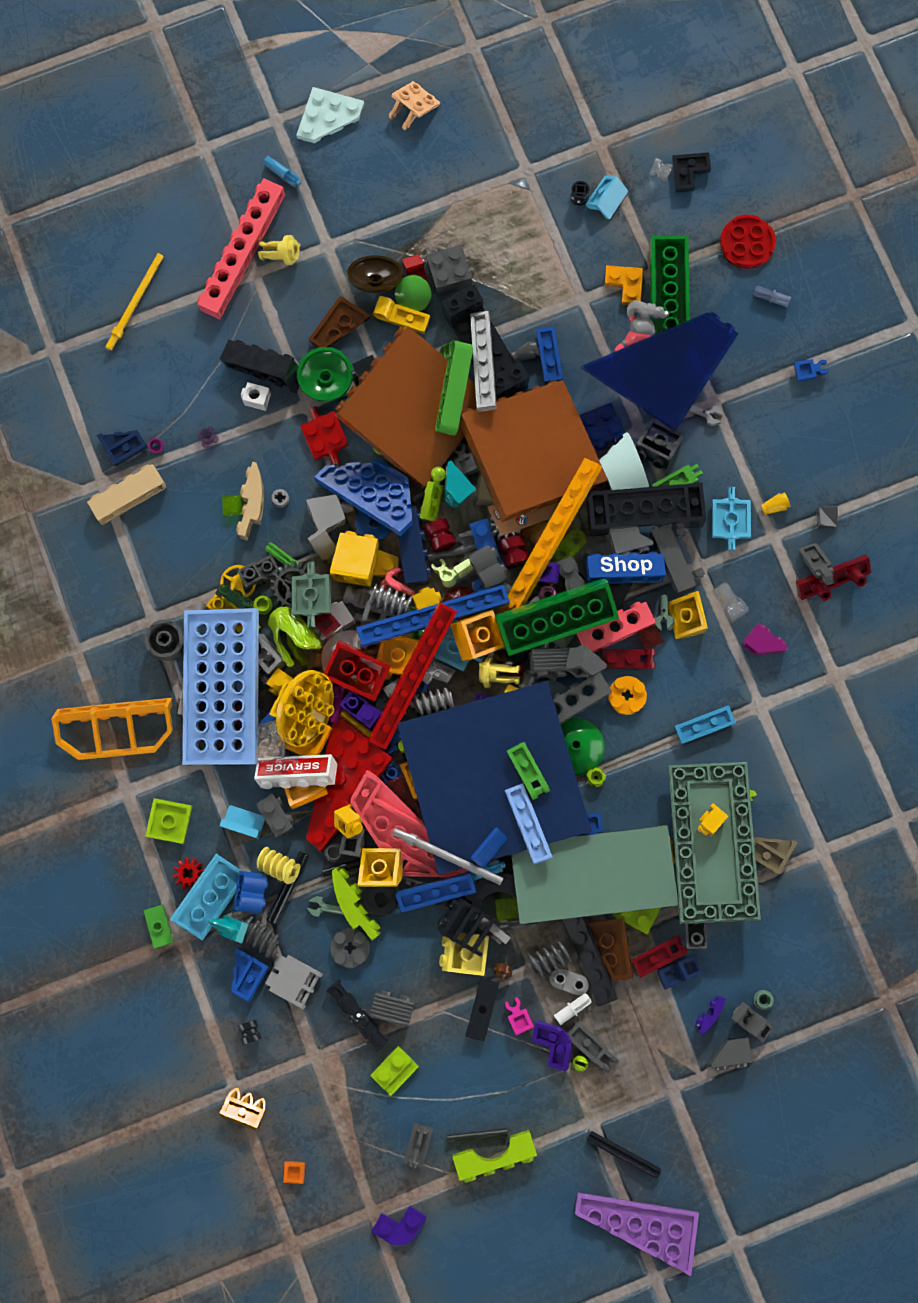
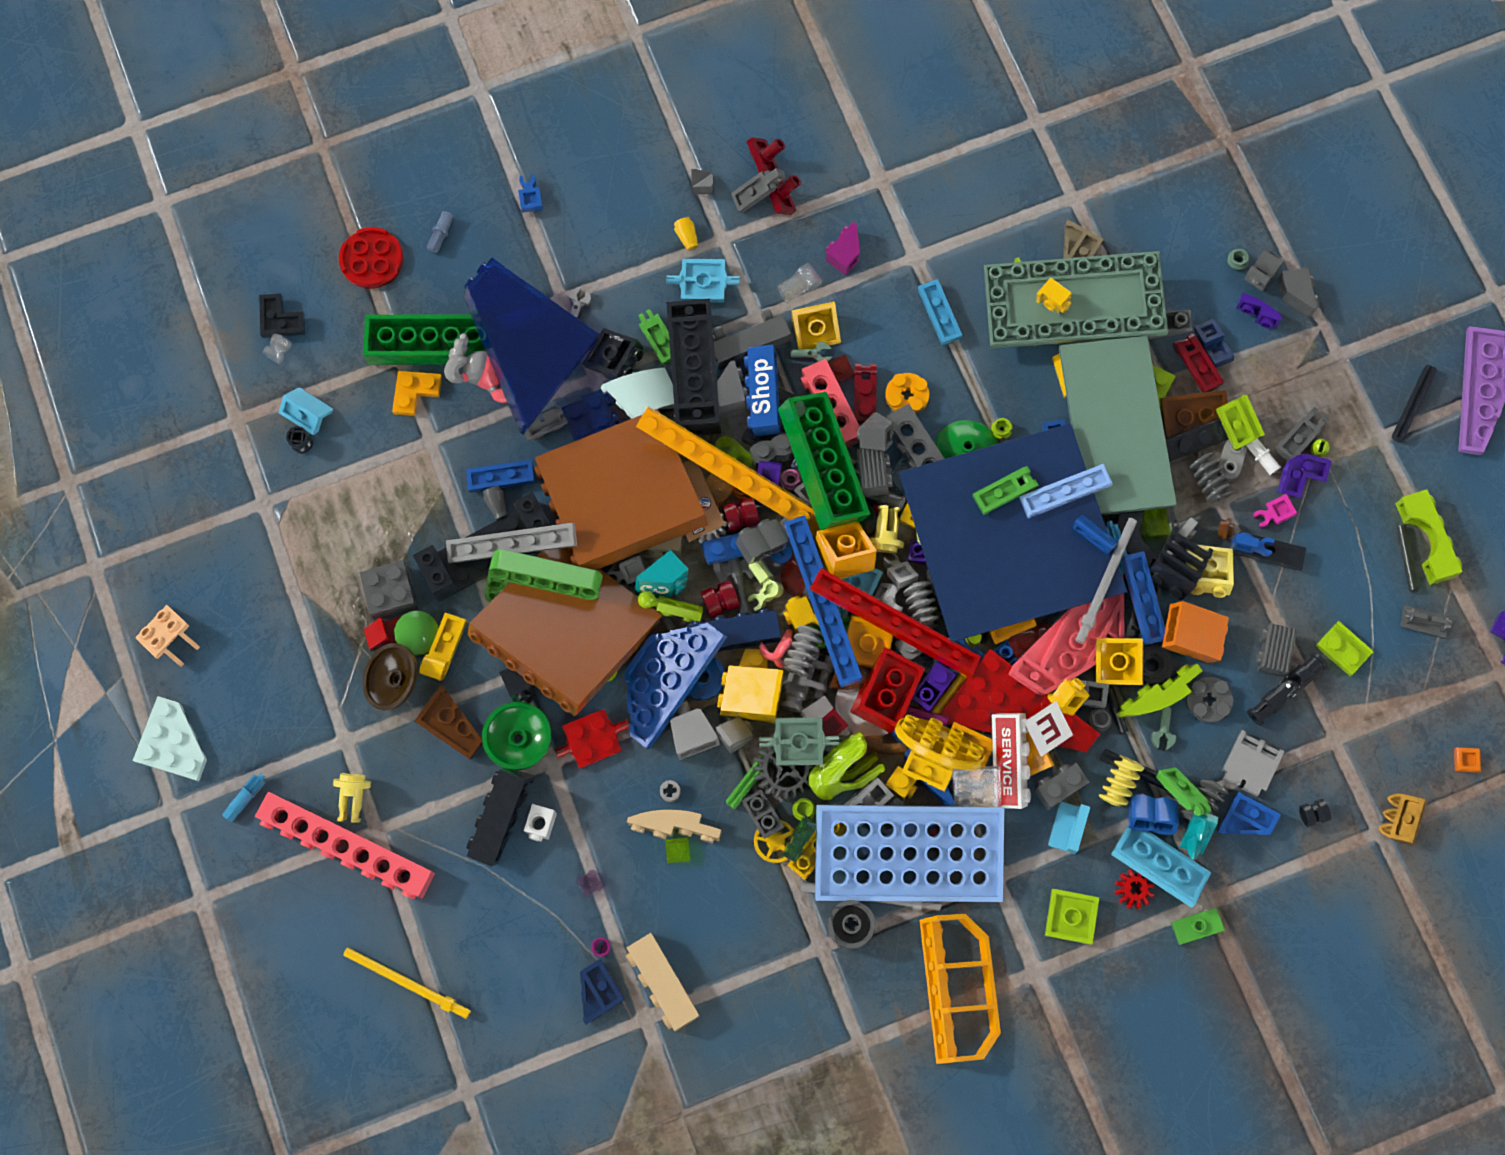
camera: 90 degrees left, 5 degrees down
none -> dark grey hinge [520,406,568,441]
none -> light grey plate [883,553,919,589]
none -> white sticker [1024,701,1073,756]
none -> bright green hinge [1156,767,1211,816]
none -> orange brick [1162,601,1229,663]
none -> lime plate [1216,395,1265,449]
none -> blue plate [1230,533,1275,556]

